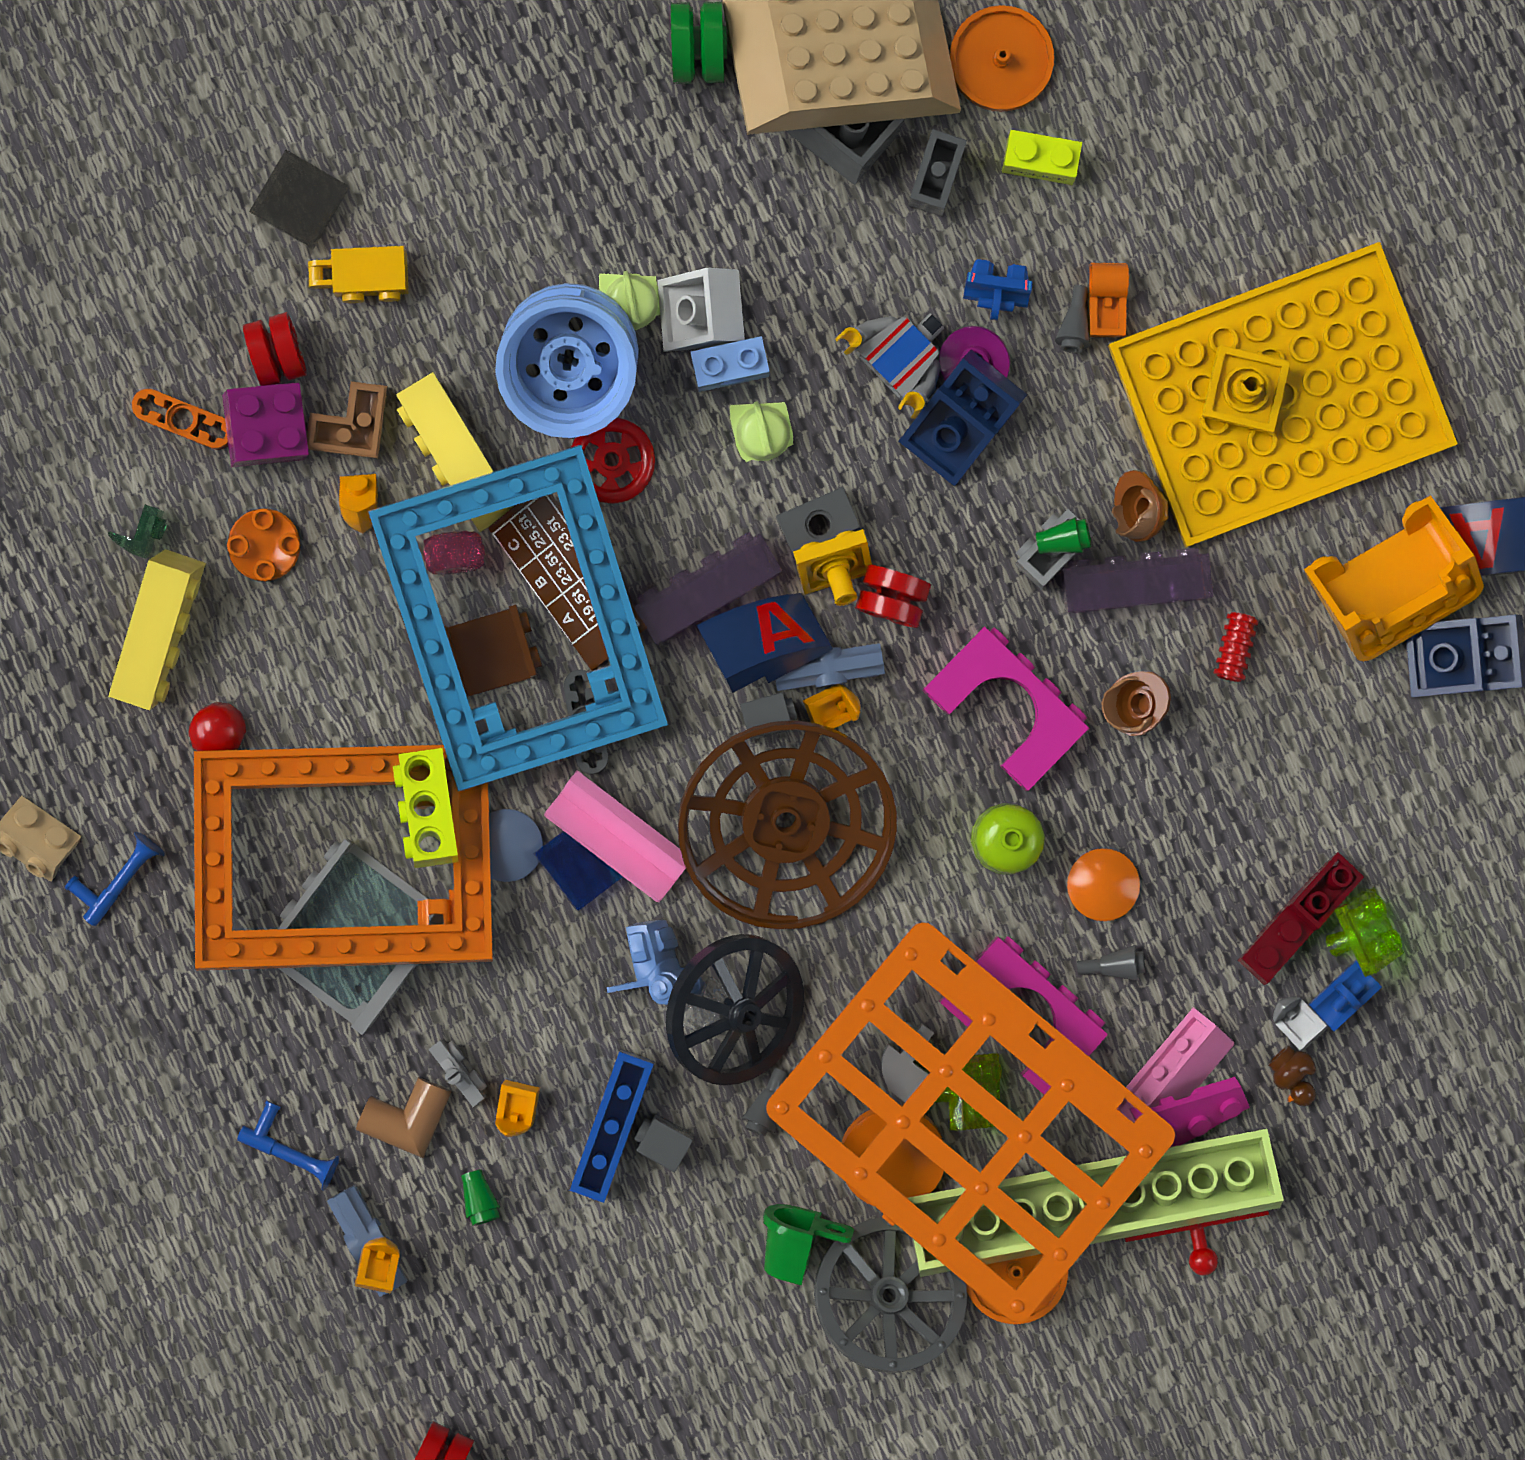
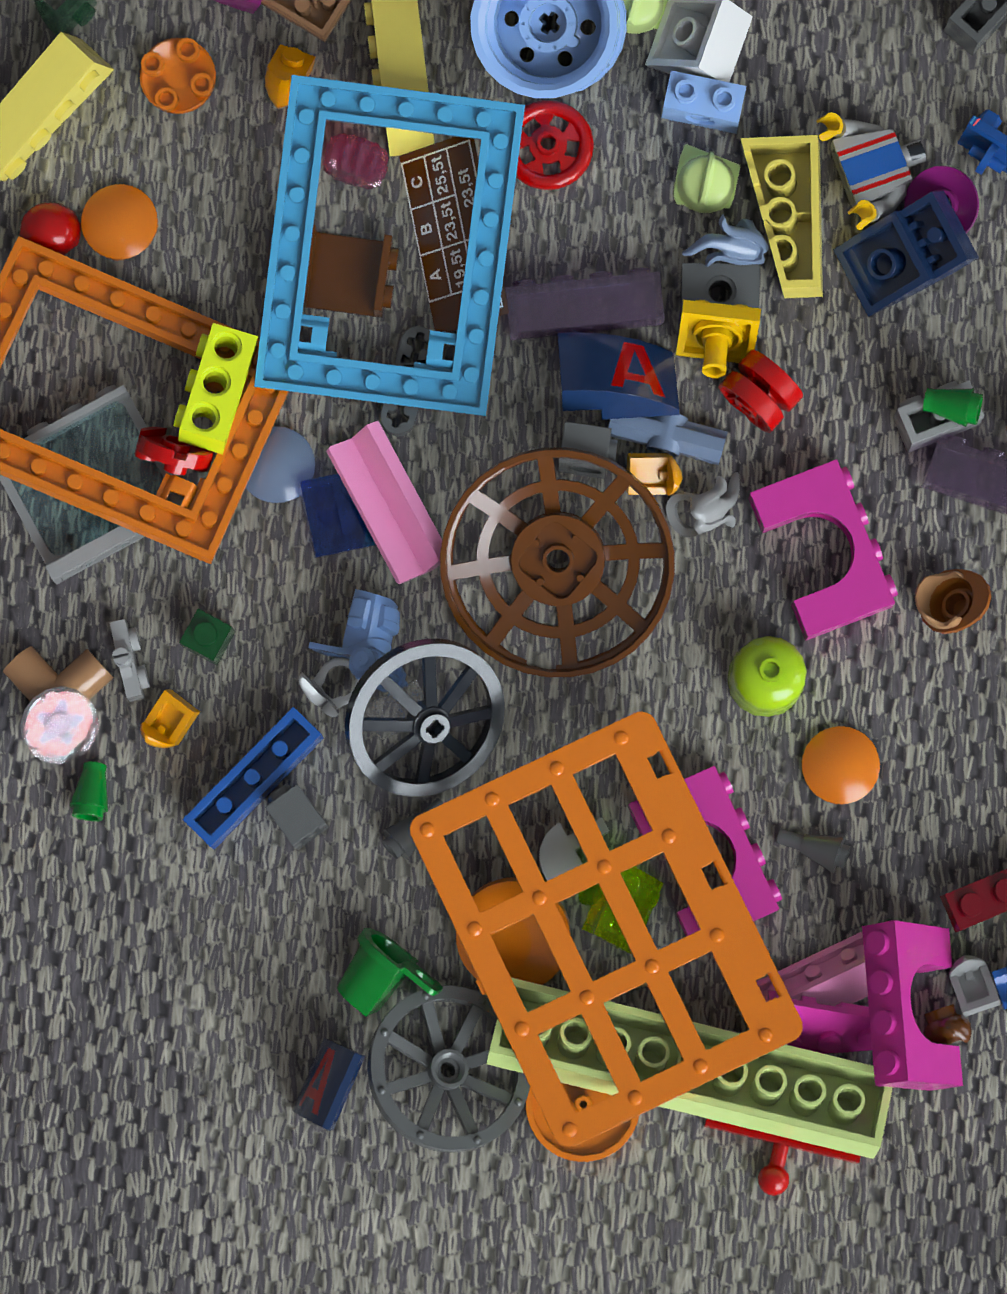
camera: 30 degrees right, 5 degrees down
none -> clear tile [20,686,99,764]
none -> orange dish [81,184,158,261]
none -> red plate [134,427,214,475]
none -> dark green brick [179,609,235,665]
none -> dark blue slope [292,1037,365,1131]
none -> light grey piece [299,657,359,717]
none -> light grey piece [666,472,740,538]
none -> sand blue piece [682,214,769,267]
none -> light yellow wedge [740,135,823,298]
none -> dark pink arch [862,920,963,1091]

